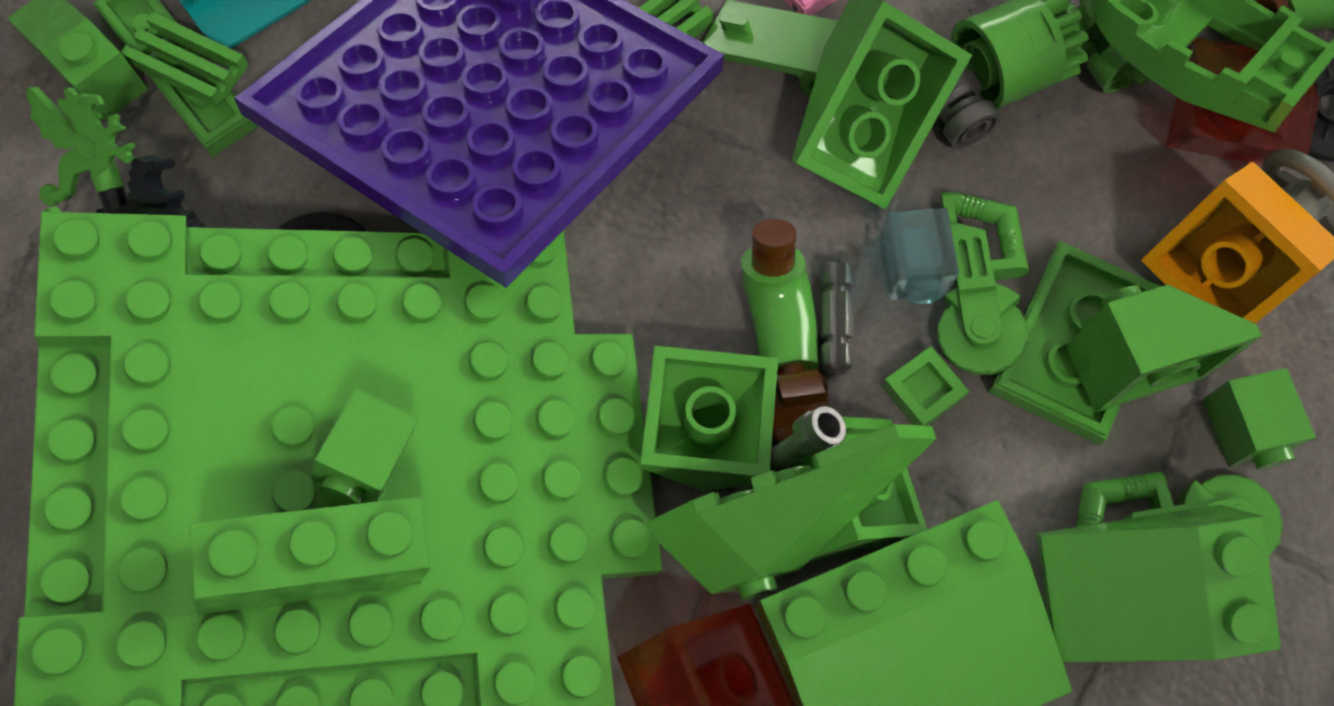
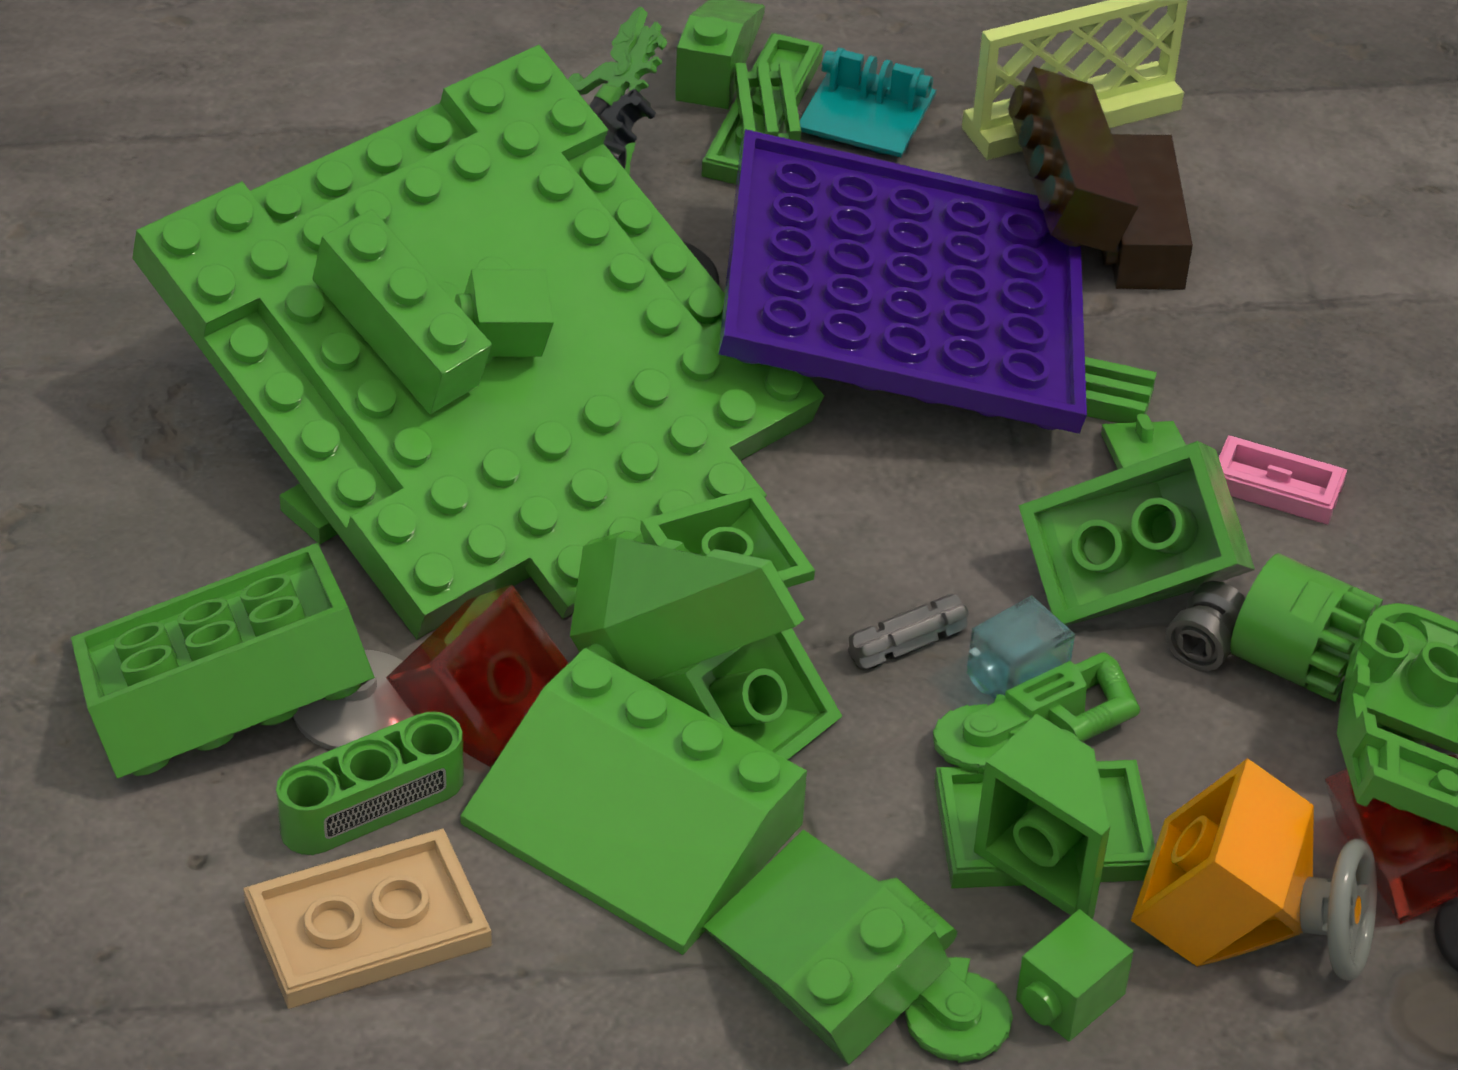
camera: 55 degrees right, 25 degrees down
piece [741,219,829,442] -> none
bright green tile [881,346,970,426] -> none

